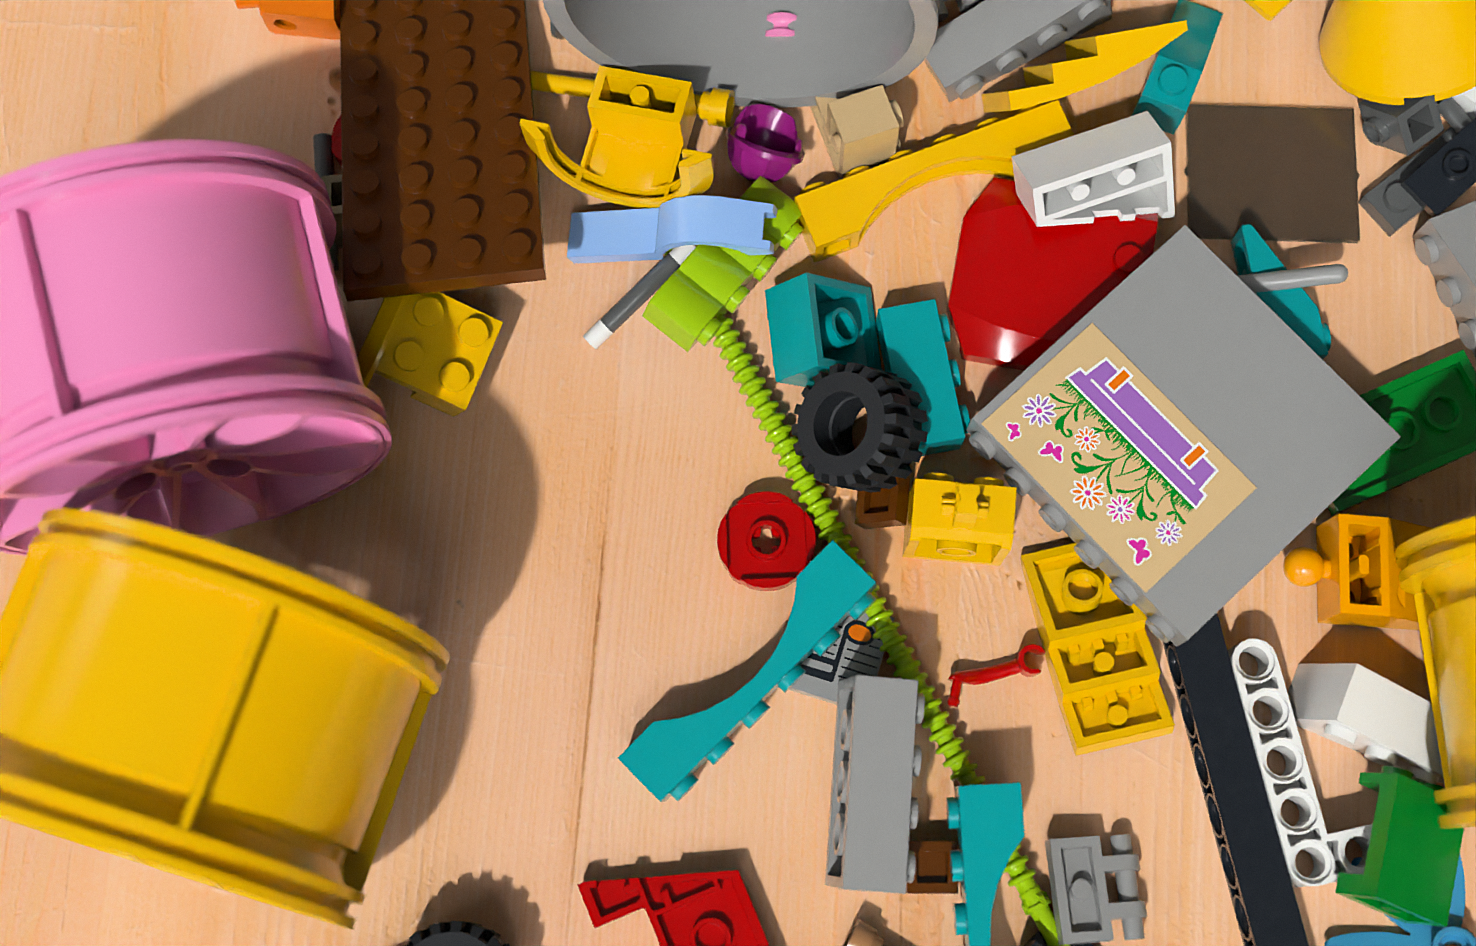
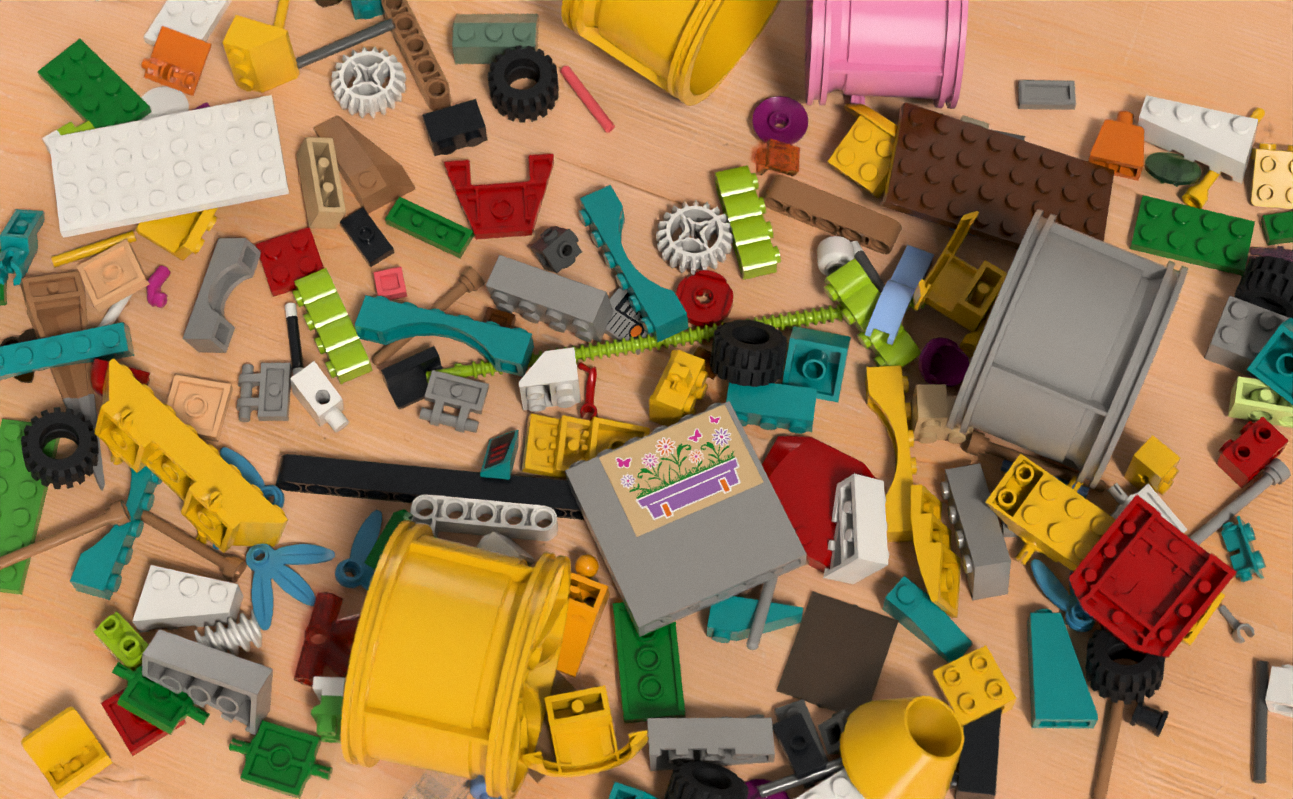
camera: 110 degrees right, 10 degrees down
none -> slope [480,430,519,480]
none -> white slope [519,347,581,412]
none -> dark grey brick [530,226,582,273]
none -> coral piece [560,65,615,133]
none -> white gear [656,200,733,275]
none -> lime brick [715,165,781,280]
none -> magenta dish [752,96,808,147]
none -> clear orange bracket [754,139,800,177]
none -> medium nougat beam [764,175,902,254]
none -> white head [817,236,854,276]
none -> light grey tile [1018,80,1076,110]

